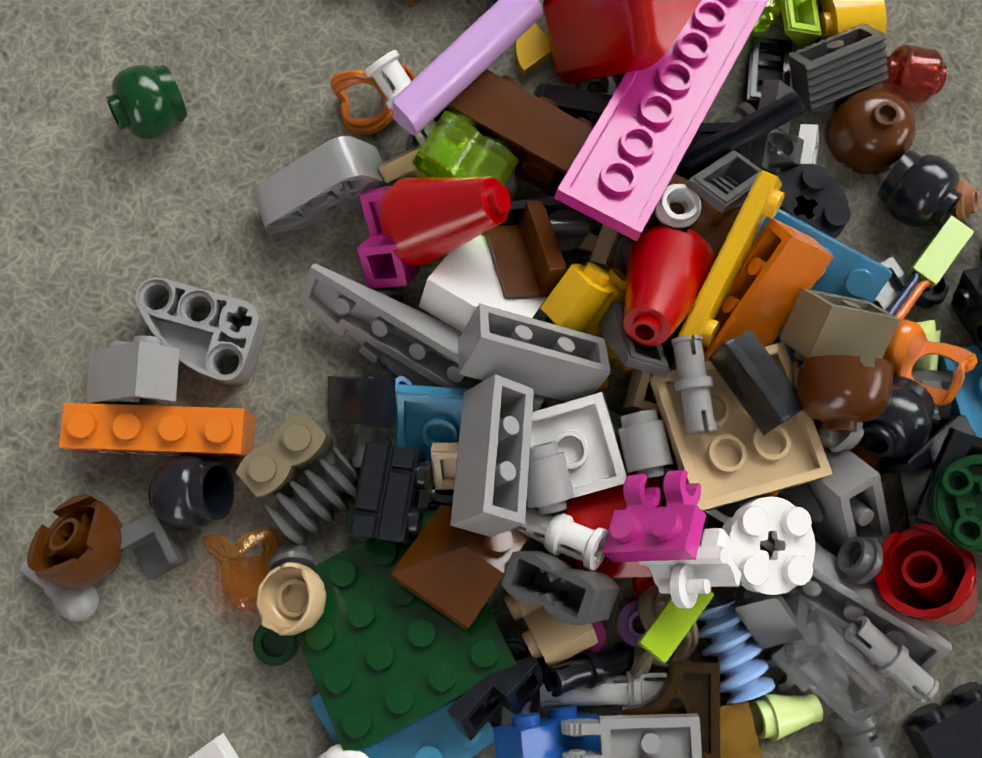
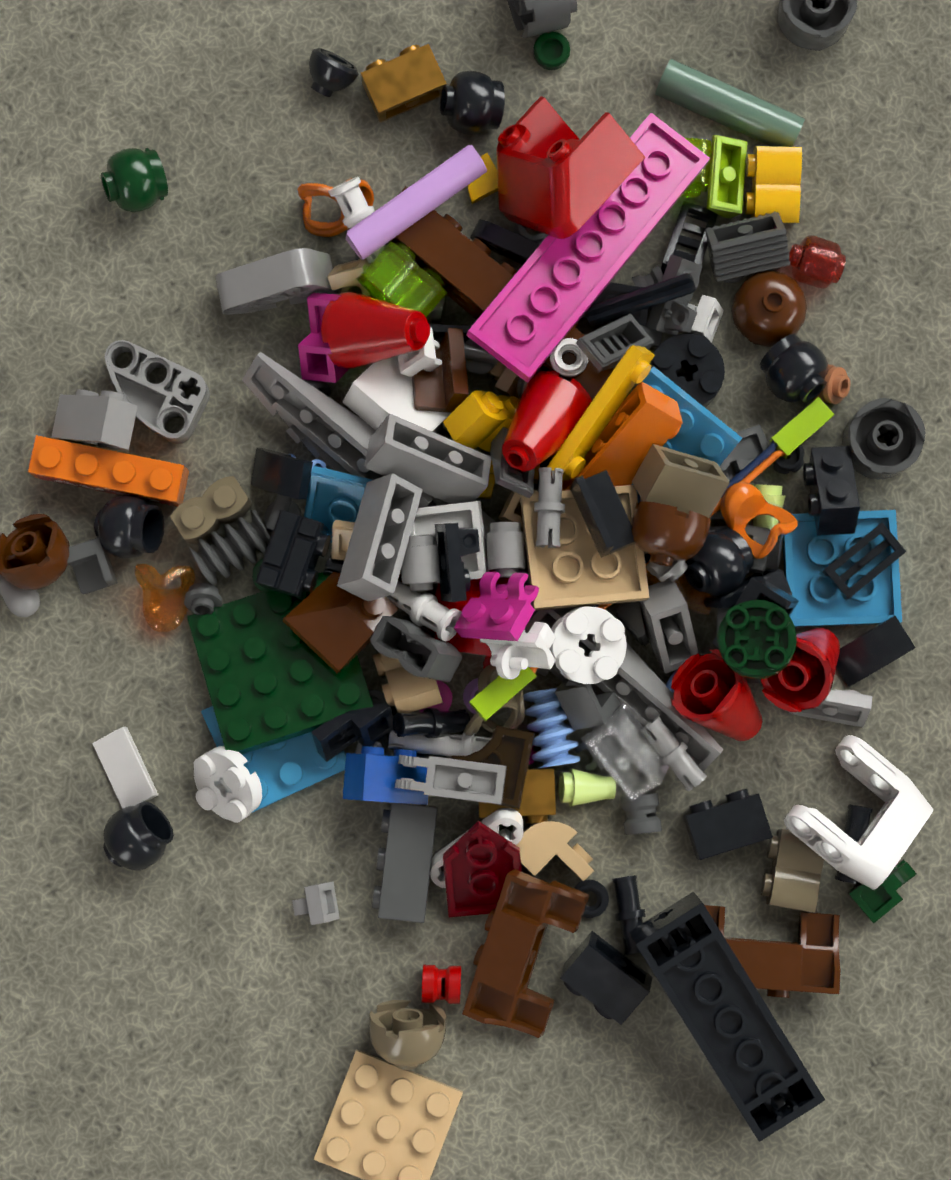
camera: 10 degrees right, 5 degrees up
dark green tile [253,625,299,666] -> none
tan hair [256,562,327,636] -> none
dark grey plate [837,537,883,584] -> none
none -> white tile [398,327,442,377]
none -> black hinge [435,523,480,602]

